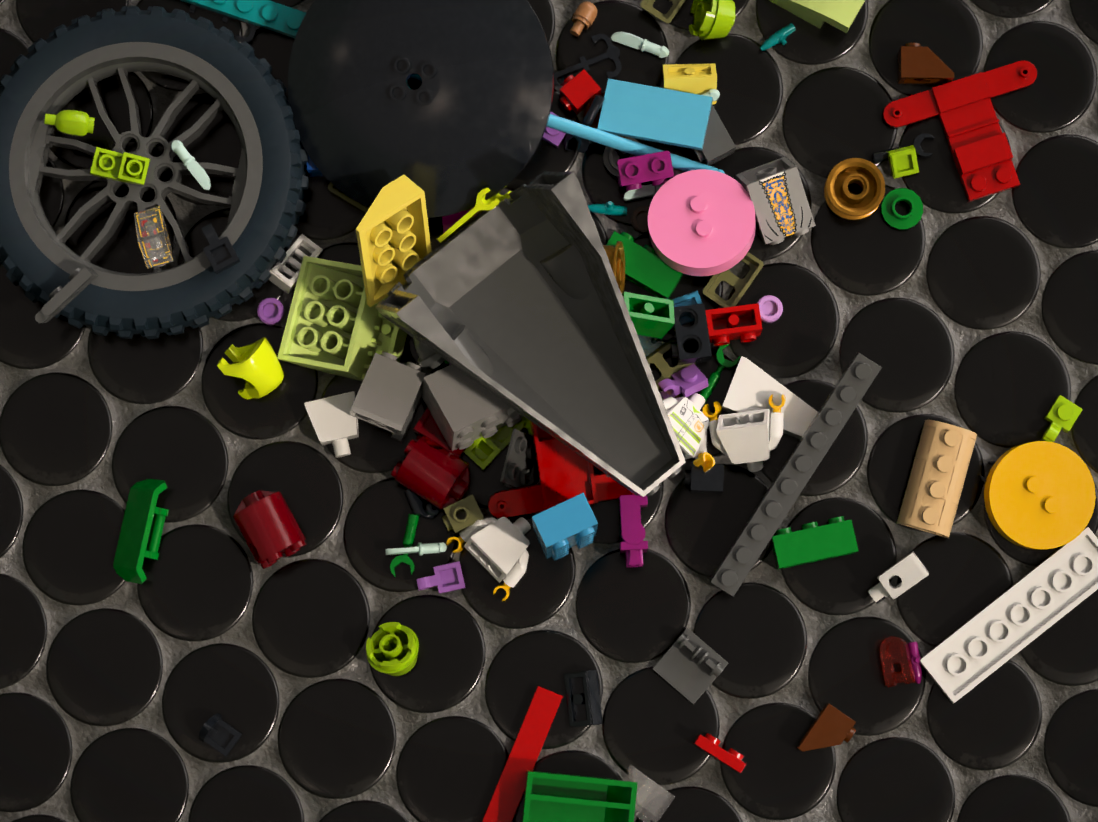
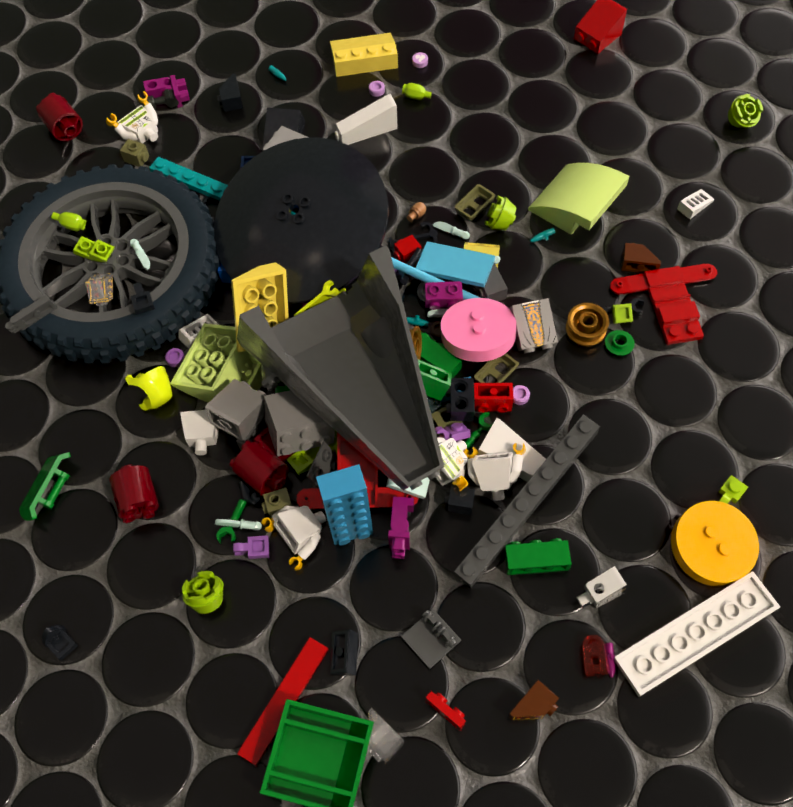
camera: 10 degrees right, 20 degrees down
tan container [897,420,977,539] -> none

